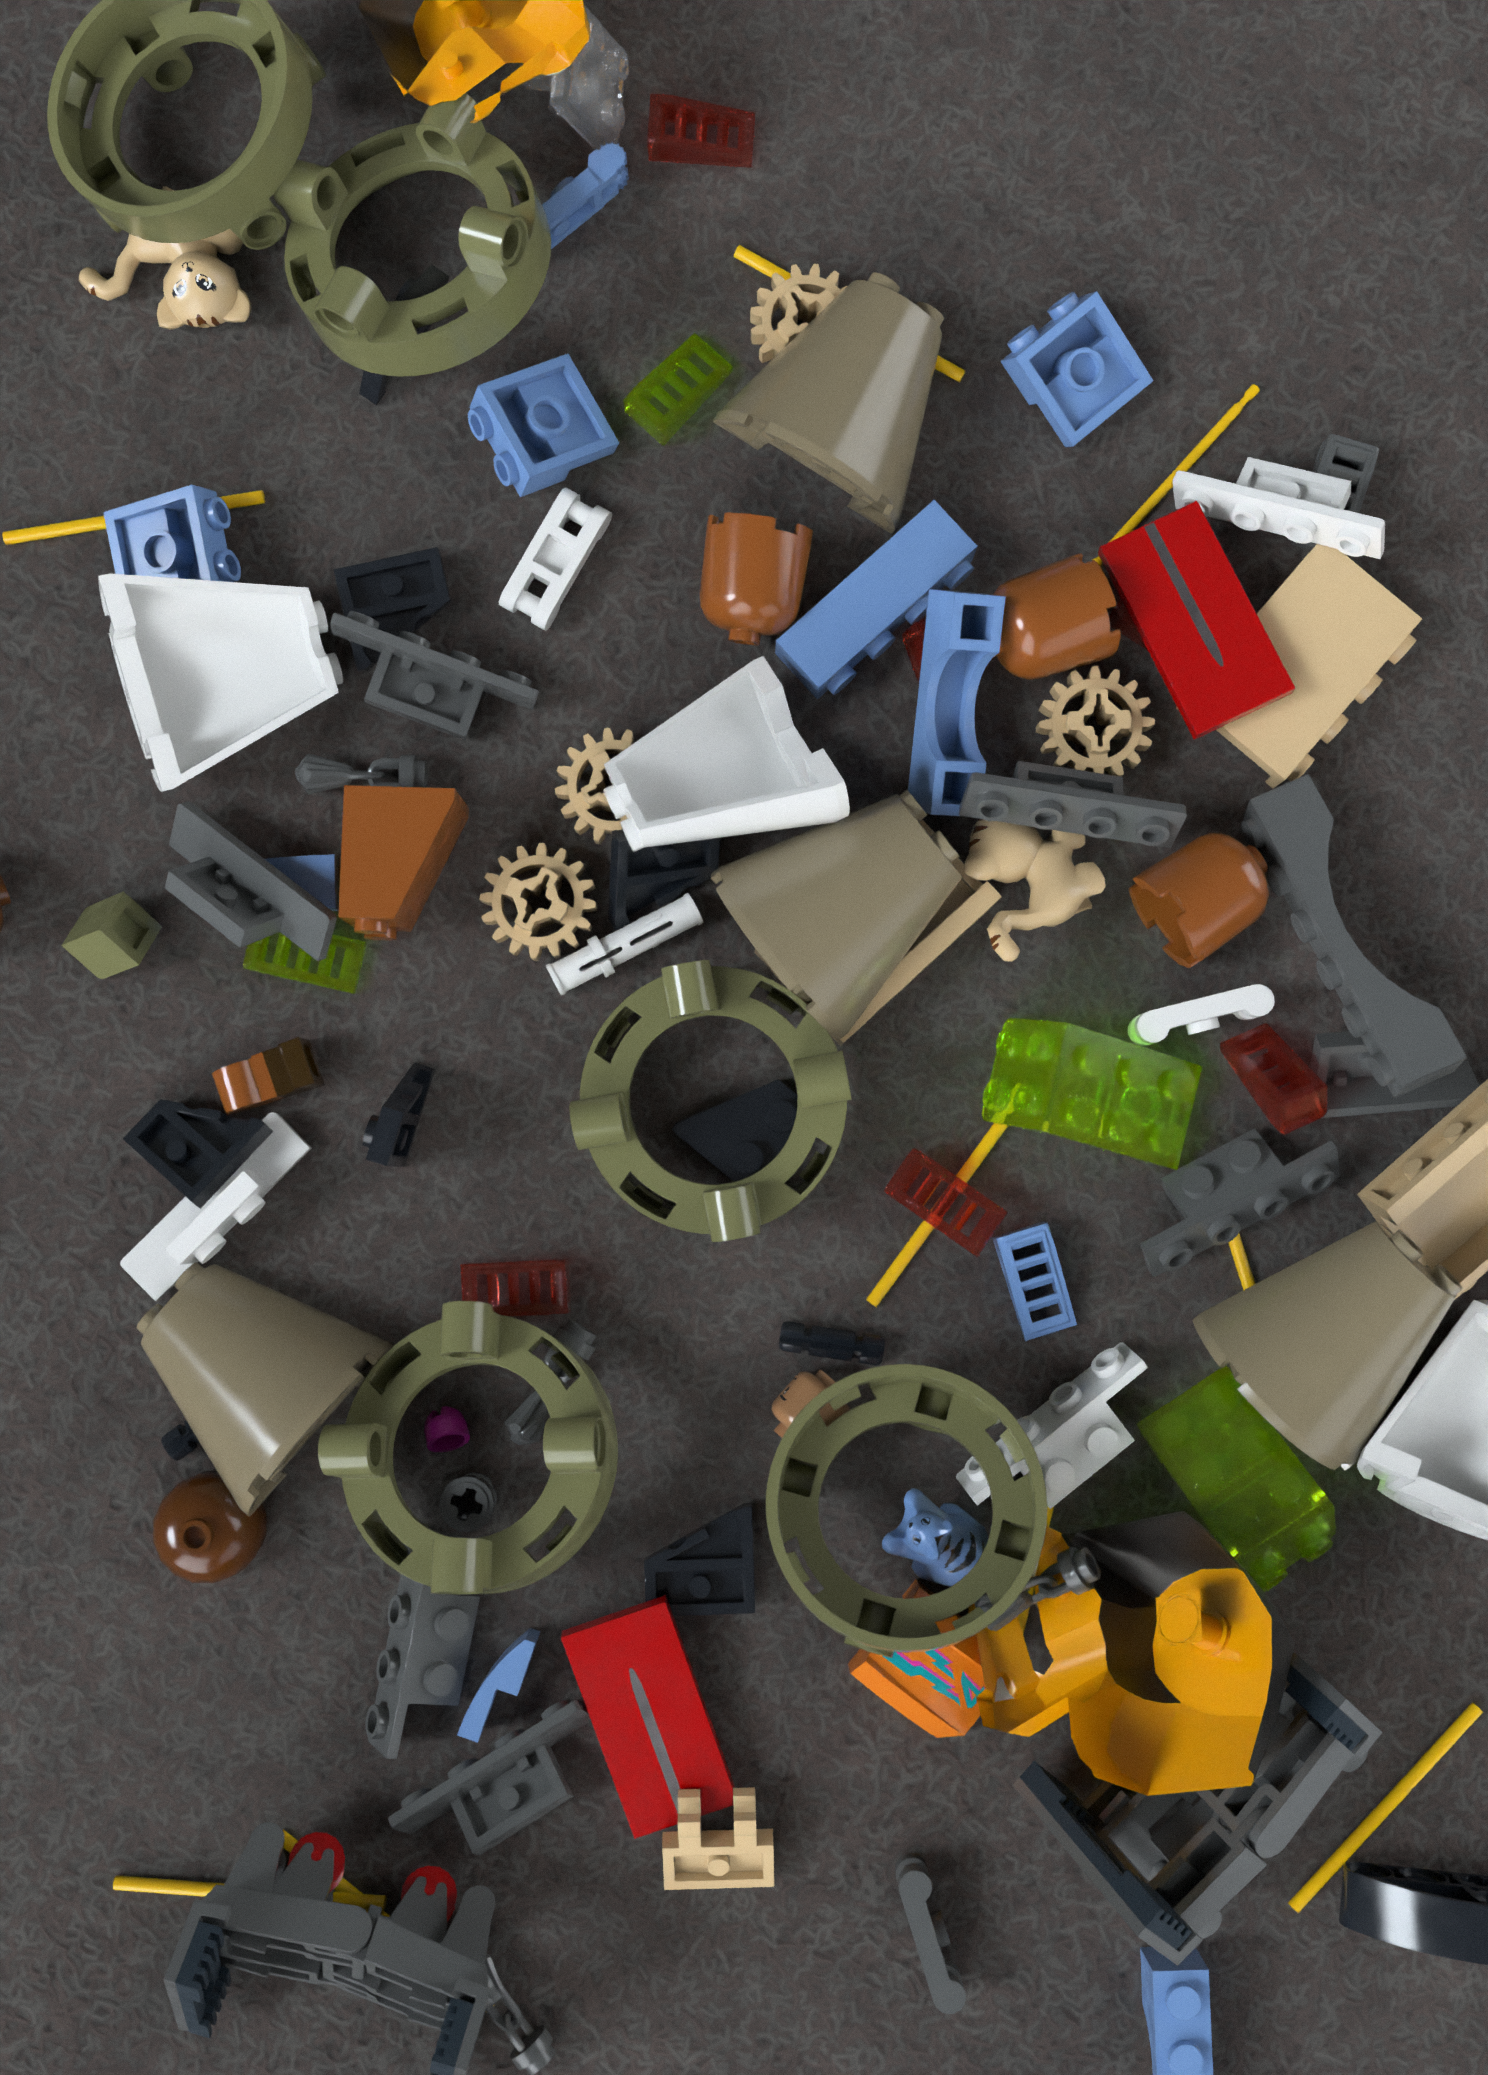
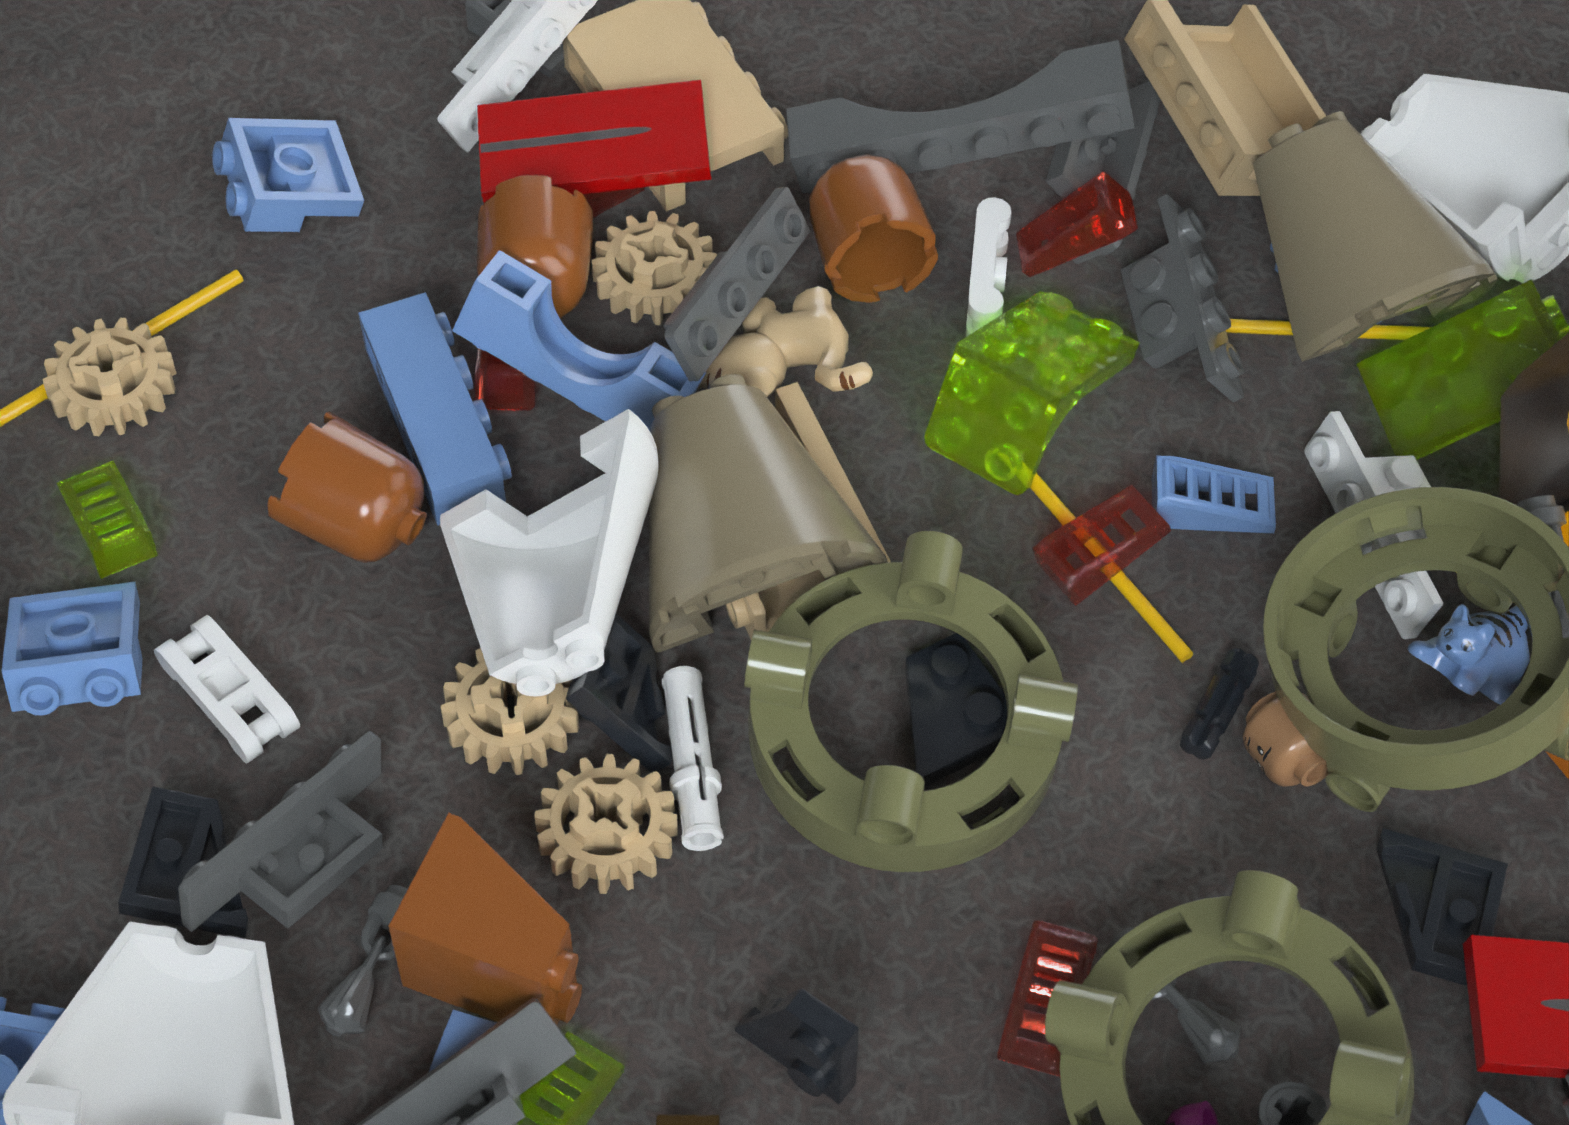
camera: 70 degrees left, 30 degrees down
dark tan cone [713,272,944,534] -> none
yellow piece [1093,384,1260,566] -> none

